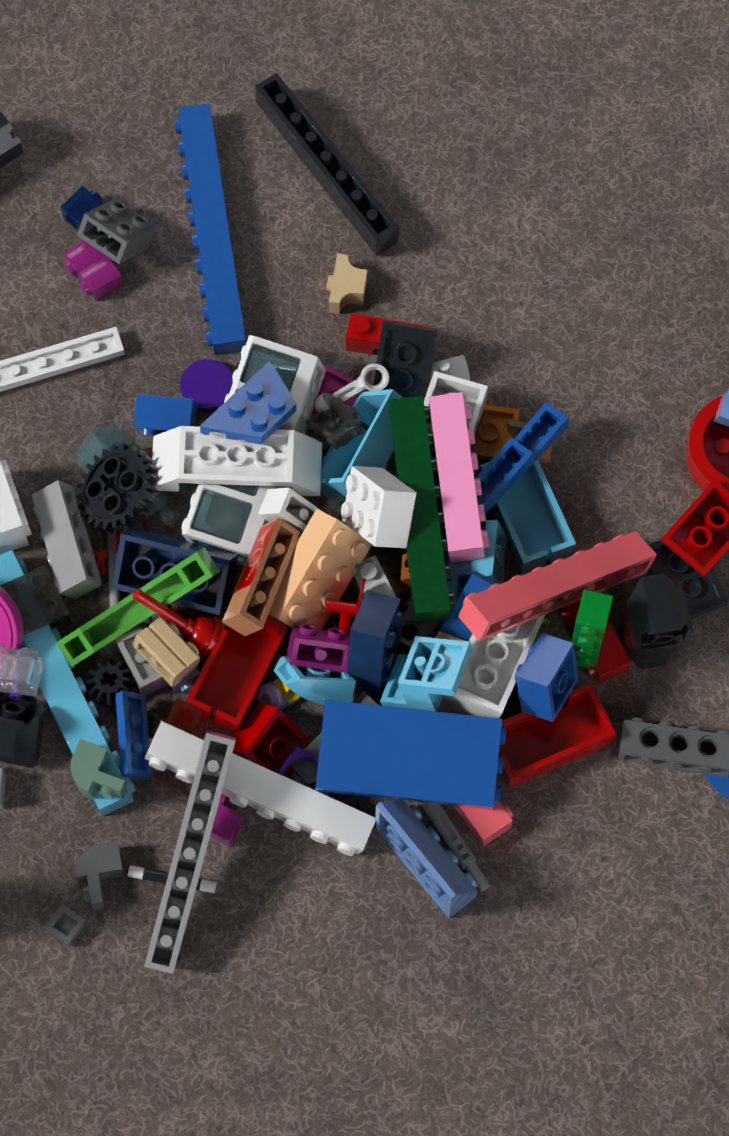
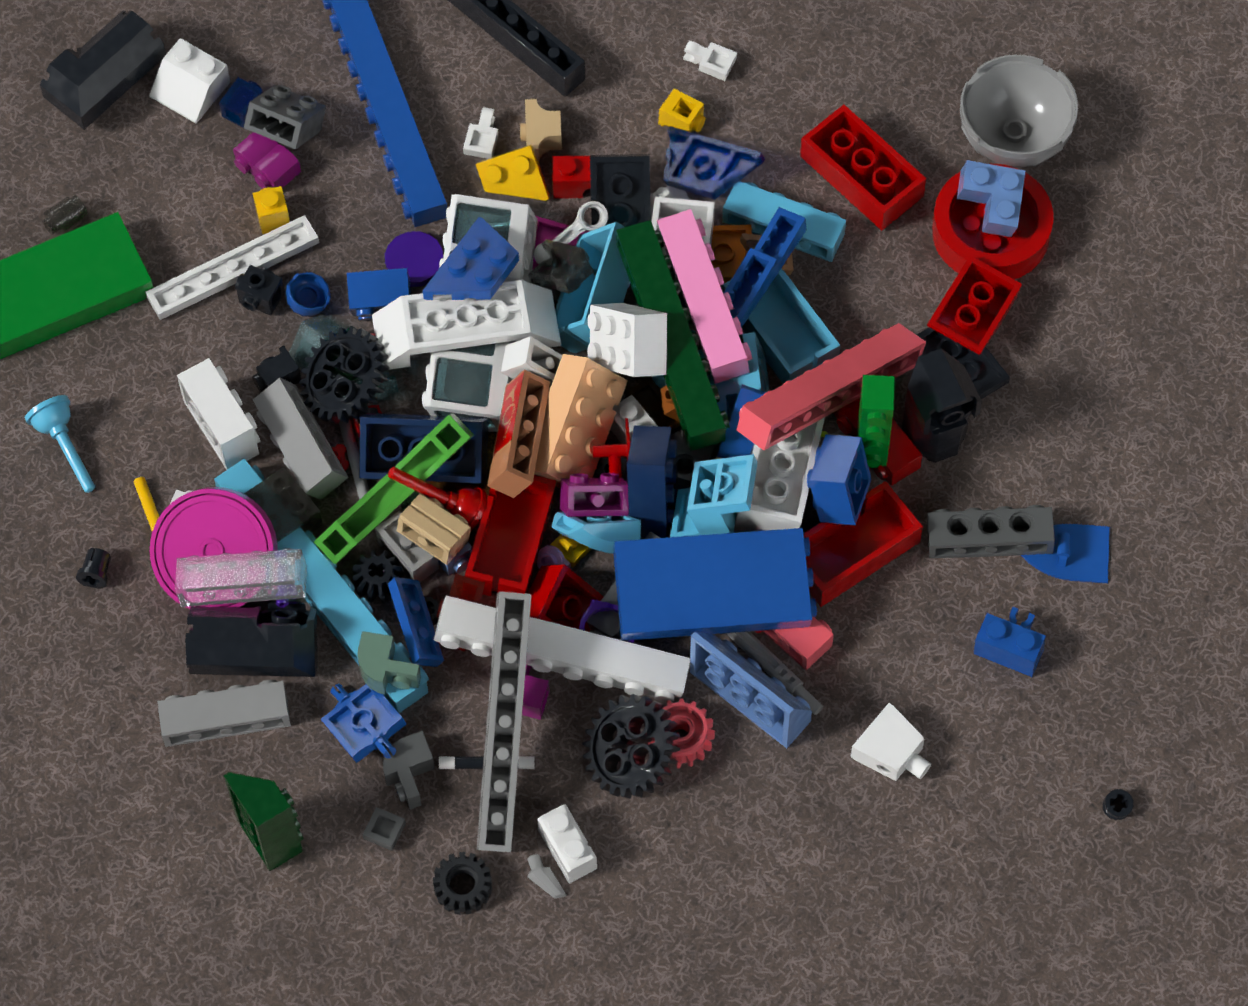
camera: 10 degrees left, 5 degrees down
none -> white slope [149,38,230,124]
none -> black brick [235,265,285,316]
none -> yellow brick [252,186,290,234]
none -> black brick [252,346,301,392]
none -> blue hair [285,272,331,317]
none -> blue plate [321,684,407,763]
none -> black tyre [433,852,492,915]
none -> white plate [463,107,499,159]
none -> yellow wing [475,144,550,201]
none -> light grey bar [527,854,566,898]
none -> white brick [537,804,597,883]
none -> black gear [582,694,680,799]
none -> coral gear [647,698,715,768]
none -> yellow brick [658,89,706,137]
none -> clear blue wing [663,126,765,200]
none -> white plate [683,41,737,81]
none -> medium azure brick [722,180,846,262]
none -> red brick [800,104,926,231]
none -> white torso [851,703,931,781]
none -> blue brick [974,607,1046,677]

